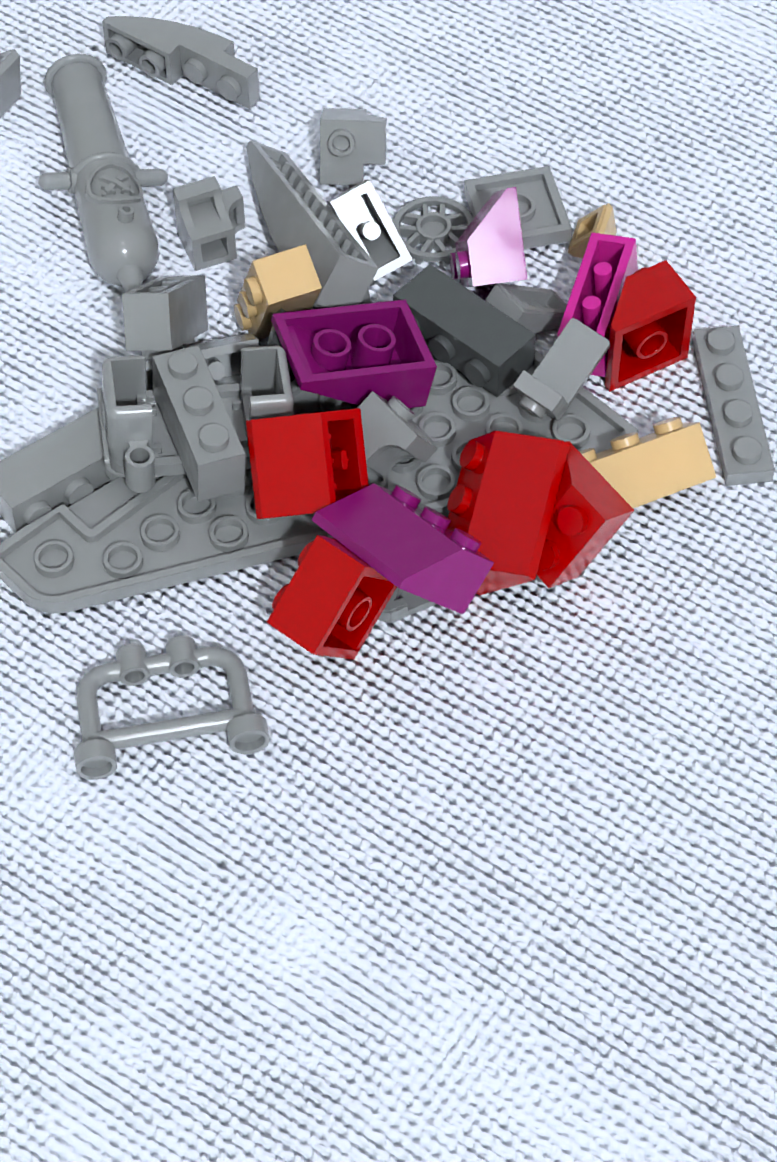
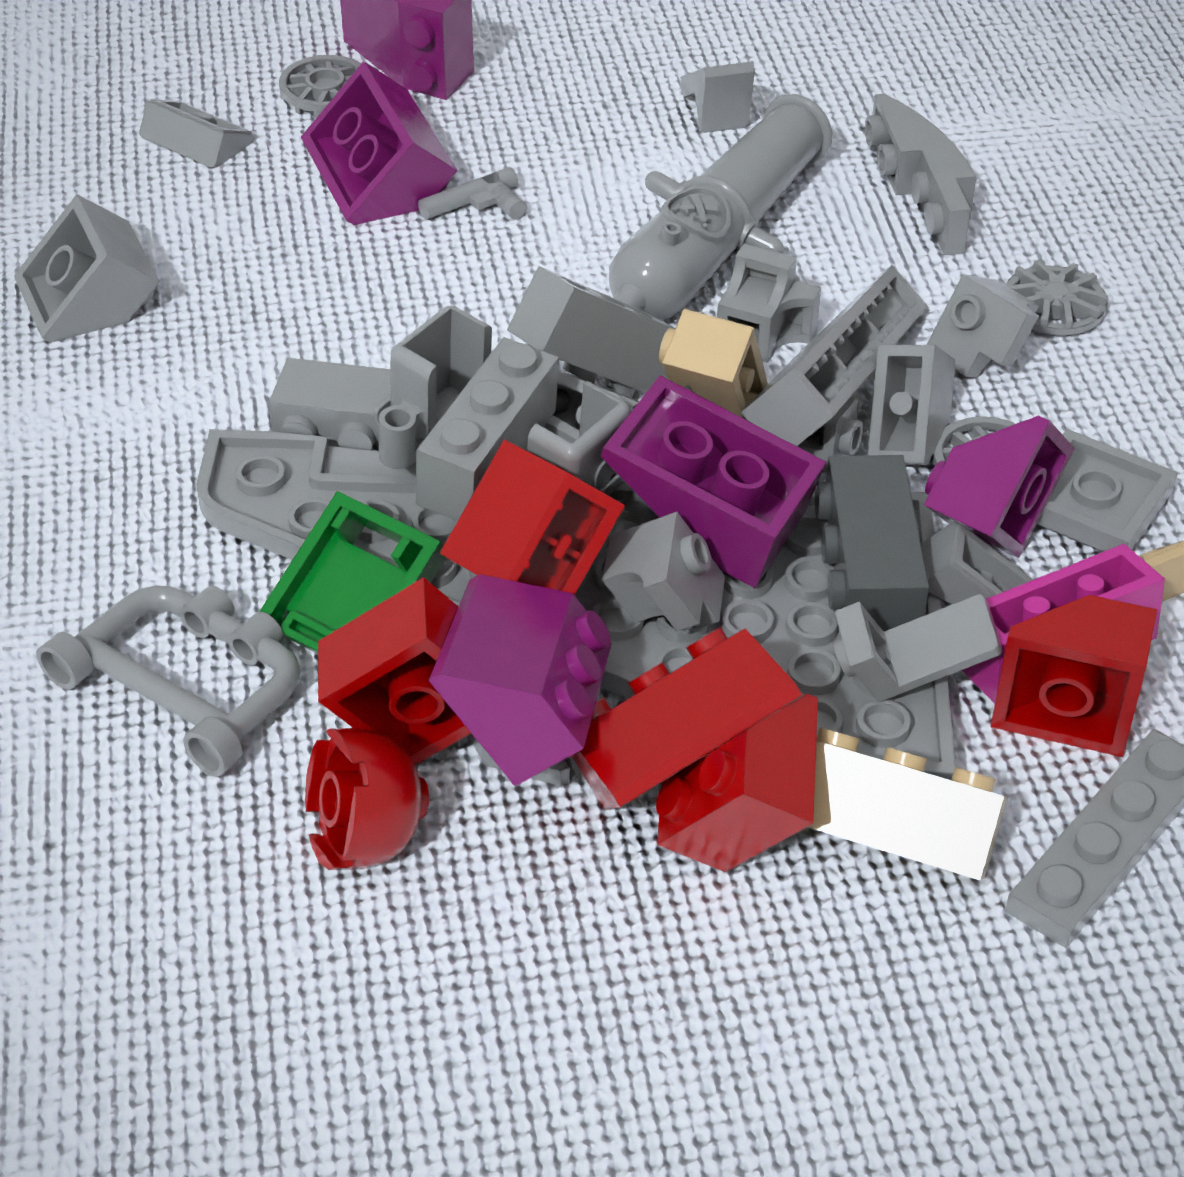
camera: 45 degrees right, 10 degrees down
none -> green container [260,491,447,654]
none -> red cylinder [305,728,429,870]
none -> light grey wheel [1006,260,1108,336]

